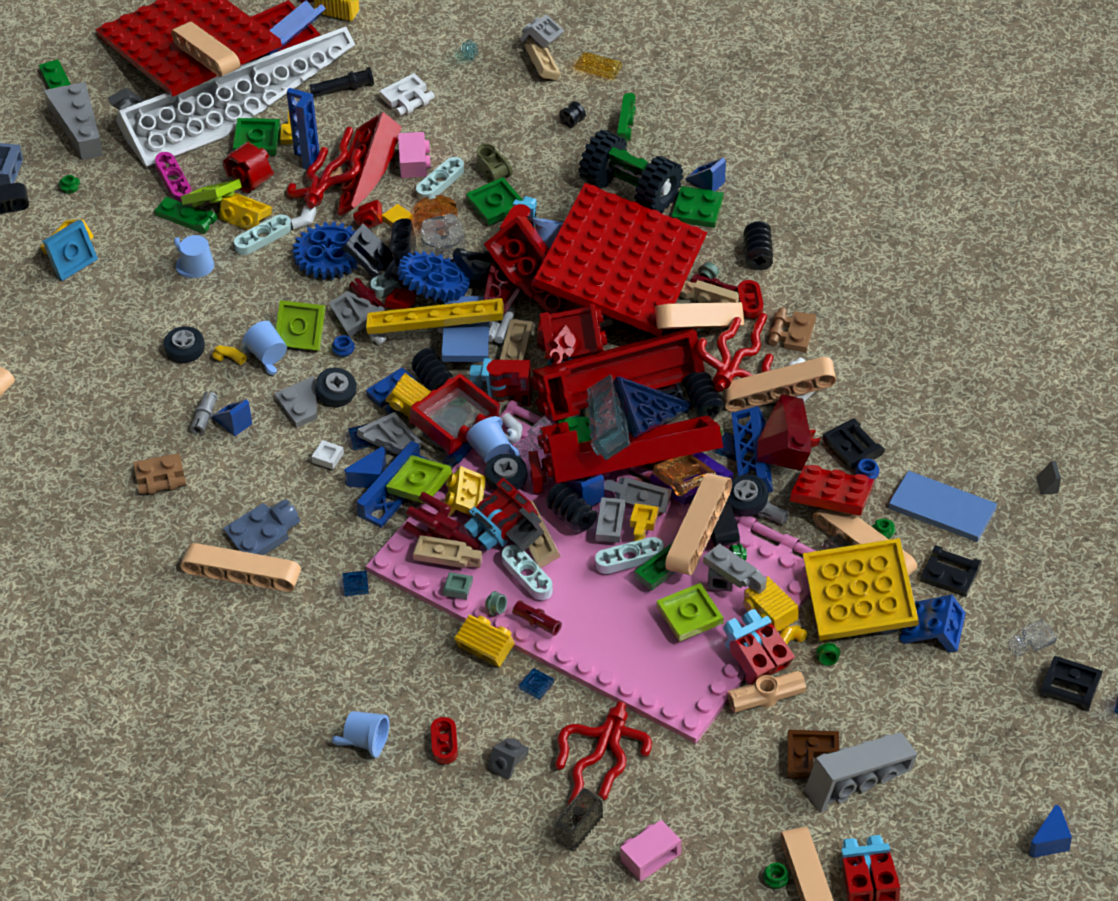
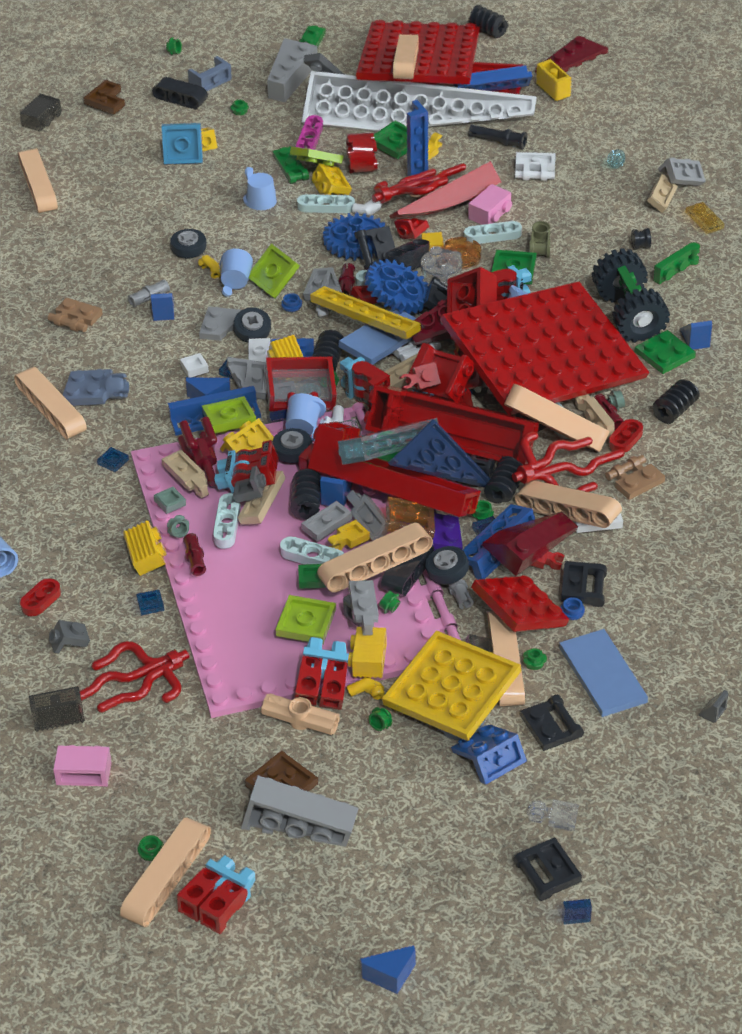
camera: 40 degrees right, 5 degrees down
none -> white plate [249,338,270,362]

